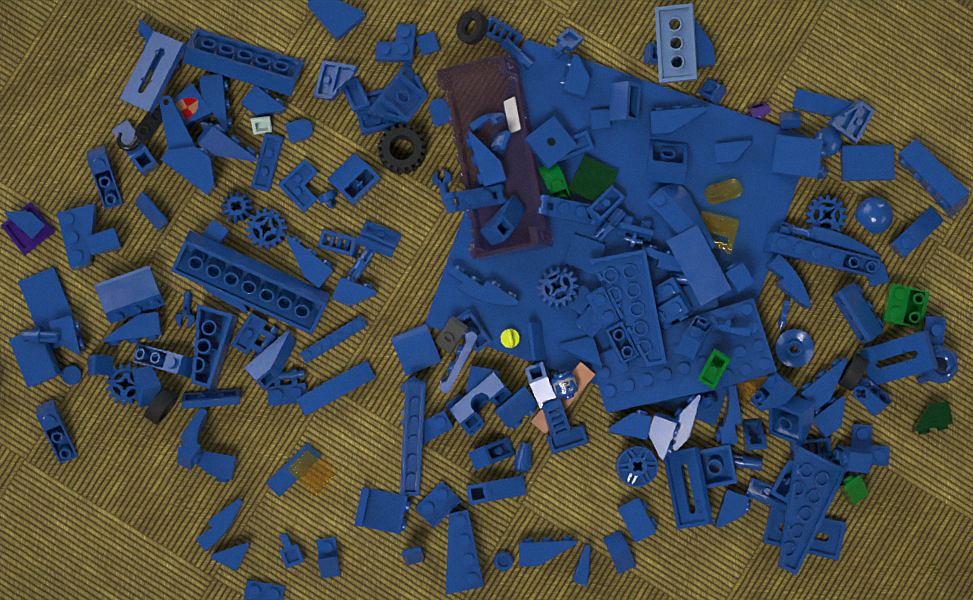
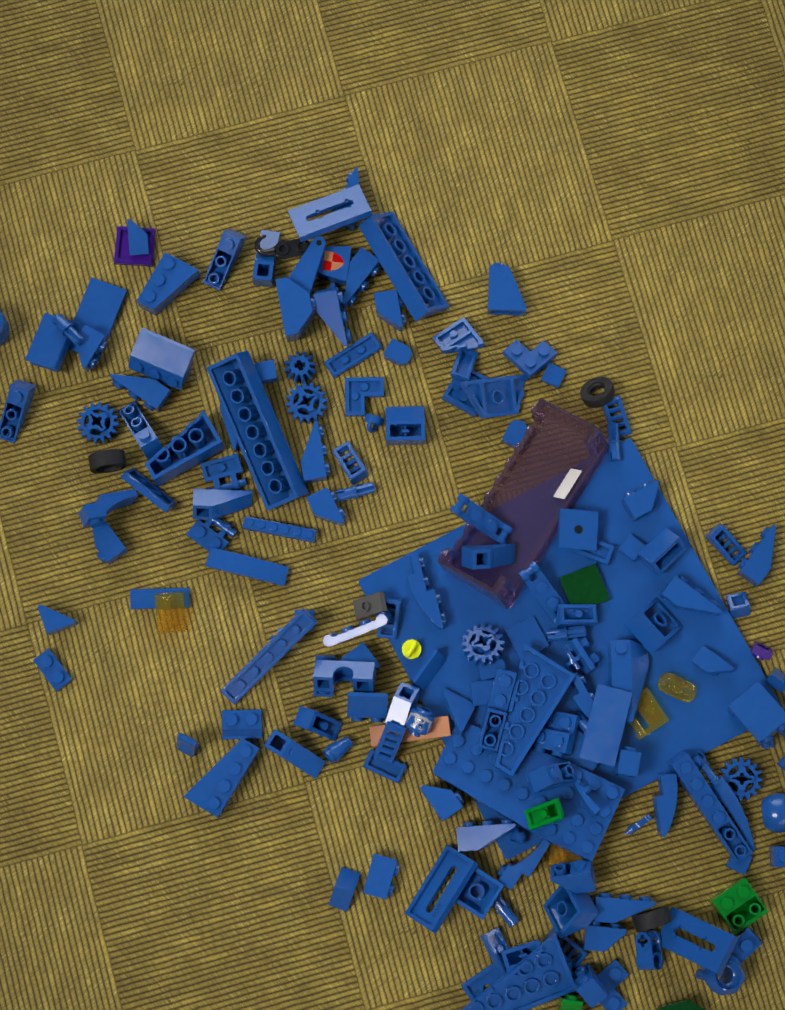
camera: 45 degrees right, 5 degrees down
blue tile [62,366,82,385] -> none
blue slope [85,228,122,255] -> none
blue slope [88,355,113,376] -> none
blue slope [132,365,161,407] -> none
blue slope [135,192,169,231] -> none
blue bar [175,291,196,328] -> none
blue slope [196,498,243,552] -> none
light aqua slope [251,116,272,135] -> none
blue plate [279,533,304,569] -> none
blue slope [316,537,341,578] -> none
blue panel [354,487,411,535] -> none
blue plate [356,220,402,258] -> none
black tyre [378,124,426,175] -> none
blue slope [391,323,441,376] -> none
blue slope [422,411,453,445] -> none
blue bar [432,169,452,206] -> none
blue slope [465,131,506,187] -> none
blue slope [469,113,506,133] -> none
blue slope [490,131,511,155] -> none
blue tile [494,552,513,571] -> none
blue slope [518,536,577,567] -> none
green slope [538,162,572,201] -> none
blue plate [551,27,583,59] -> none
blue slope [572,544,591,586] -> none
blue wheel [615,446,658,487] -> none
slope [648,412,680,459] -> none
medium blue plate [655,3,698,84] -> none
blue slope [713,490,751,528] -> none
blue slope [742,419,767,451] -> none
blue dish [775,329,814,368] -> none
blue slope [831,282,884,345] -> none

